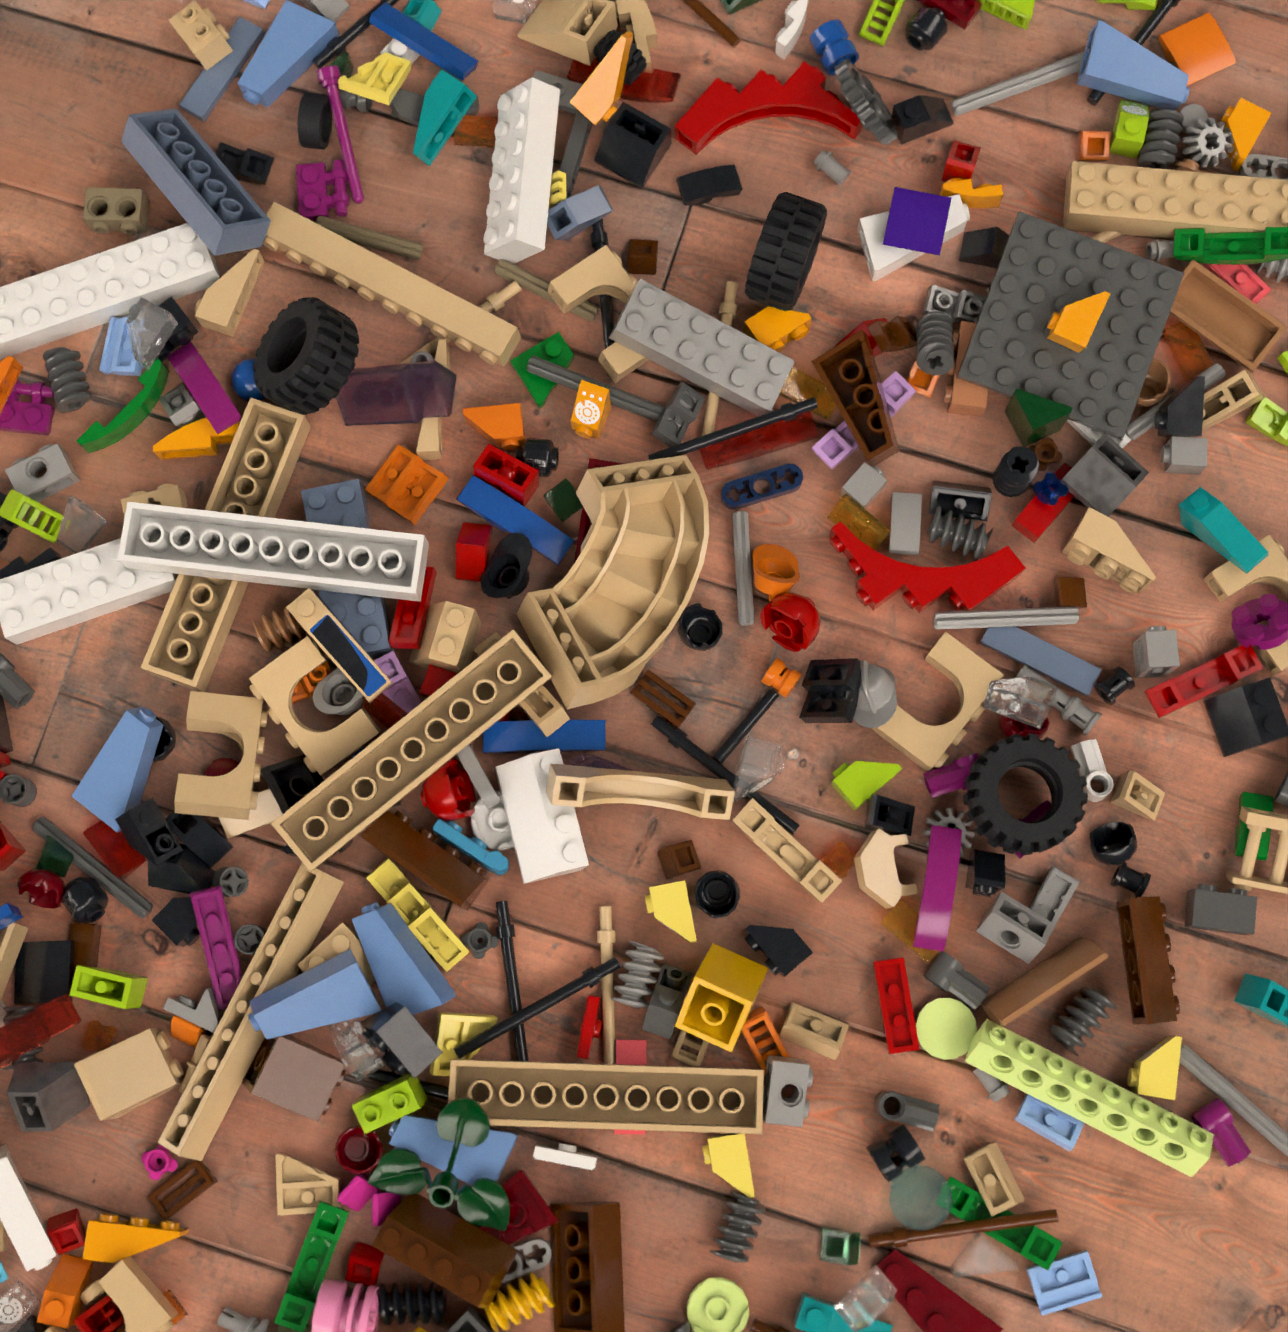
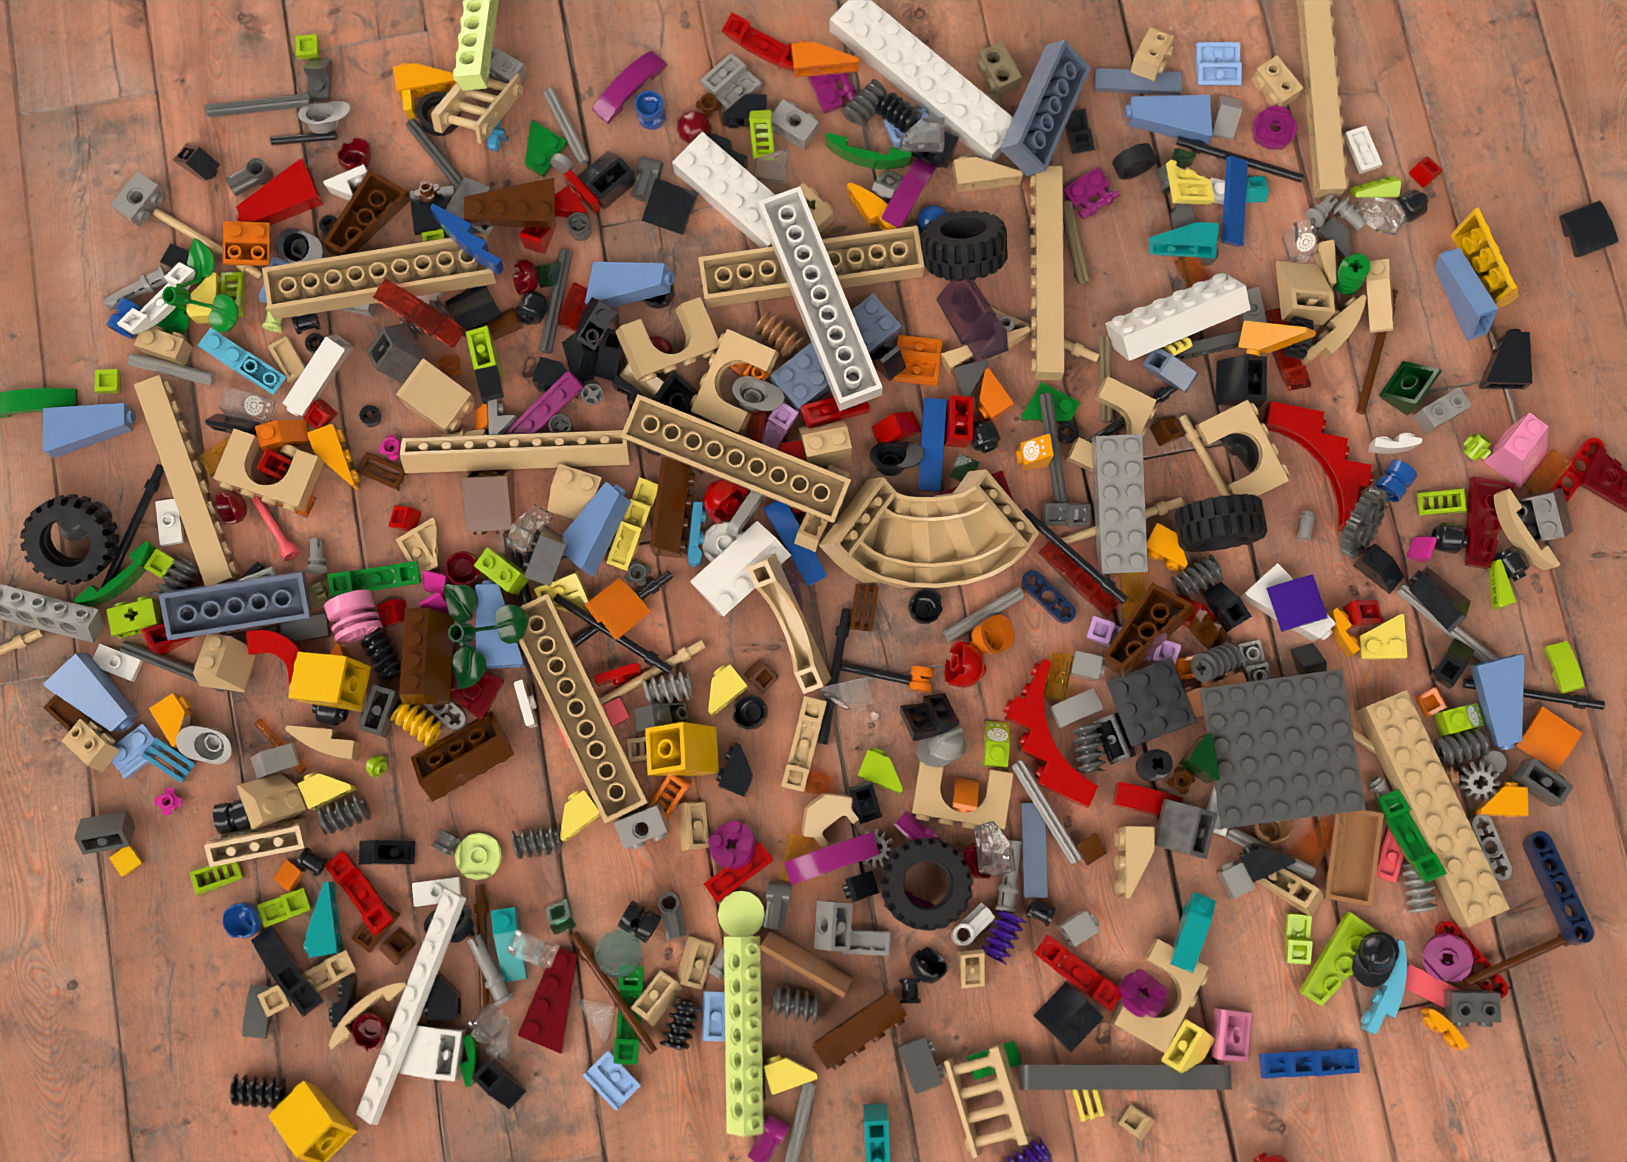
camera: 55 degrees right, 0 degrees up
medium blue slope [248,949,381,1039] -> none
slope [286,588,392,702] -> none
magenta piece [316,66,364,204] -> none
clear blue plate [1033,473,1069,505] -> none
light orange slope [1047,291,1110,353] -> none
none -> black bush [359,405,381,427]
none -> red slope [388,505,421,532]
none -> black slope [475,365,504,402]
none -> orange slope [584,578,651,640]
none -> black slope [612,376,643,407]
none -> black slope [642,179,699,235]
none -> black piece [659,996,702,1050]
none -> tan slope [676,936,716,990]
none -> magenta plate [708,820,756,869]
none -> black slope [871,346,906,381]
none -> black piece [875,92,922,137]
none -> dark grey slope [953,359,989,397]
none -> orange slope [953,776,979,813]
none -> dark purple piece [981,911,1027,965]
none -> lime slope [982,721,1010,769]
none -> black bush [1057,422,1078,444]
none -> black plate [1107,657,1198,747]
none -> dark grey piece [1171,554,1223,599]
none -> tan bar [1179,414,1231,496]
none -> tan arch [1196,400,1289,496]
none -> black slope [1202,582,1252,633]
none -> light yellow wing [1357,614,1408,660]
none -> dark pink slope [1407,537,1437,563]
none -> black slope [1409,567,1471,633]
none -> black slope [1429,638,1475,689]
none -> dark grey brick [1510,758,1574,807]

